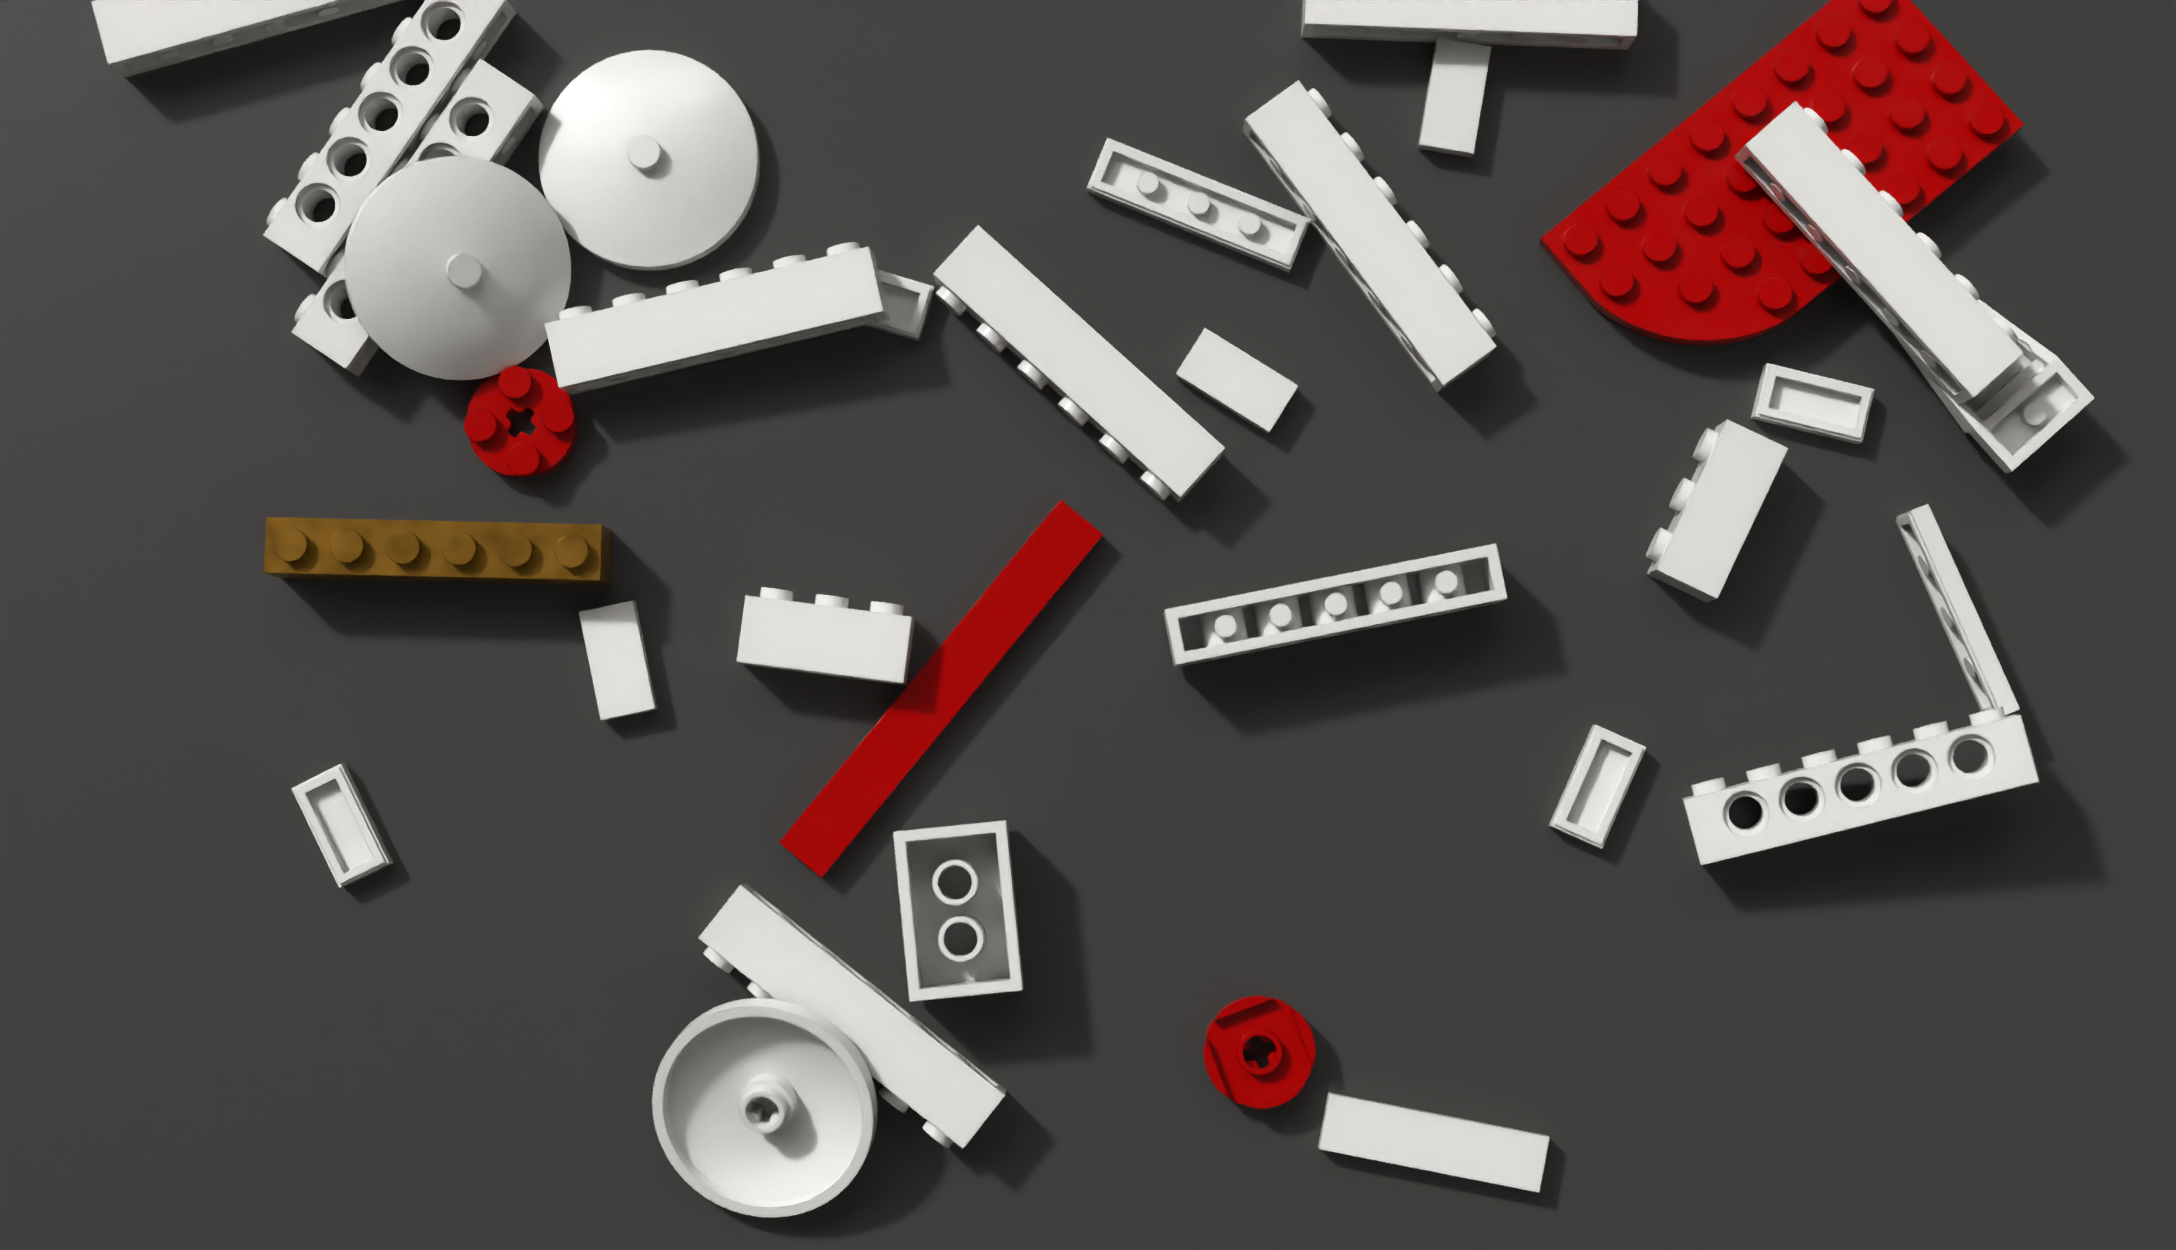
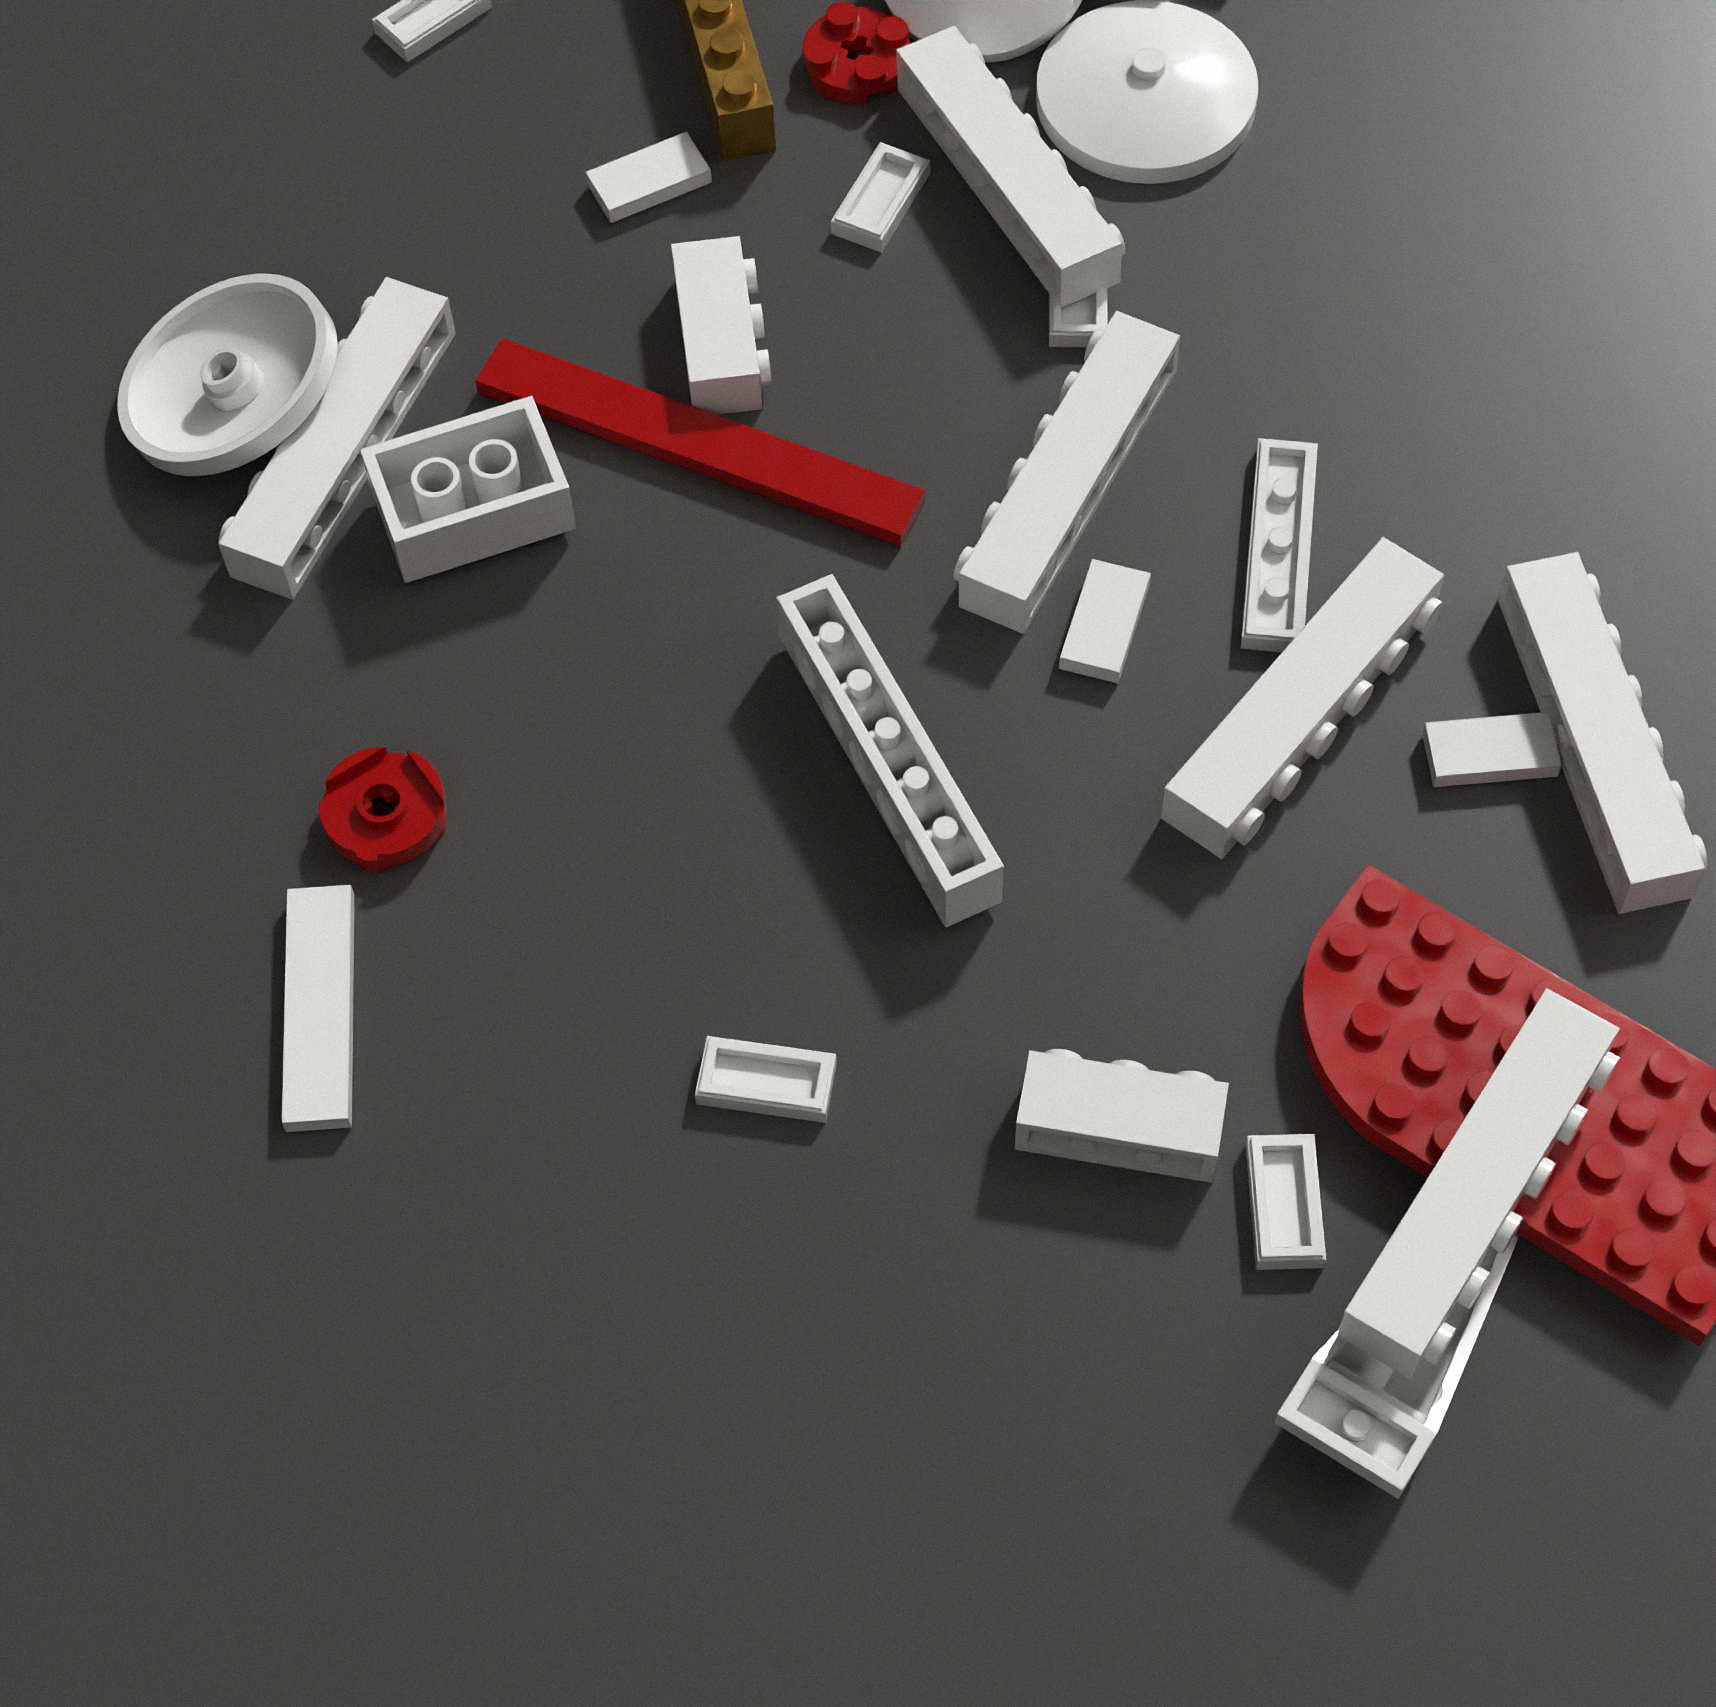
camera: 75 degrees right, 25 degrees down
white brick [1682,707,2039,865] -> none
white tile [1895,504,2020,715] -> none
none -> white tile [831,142,930,253]

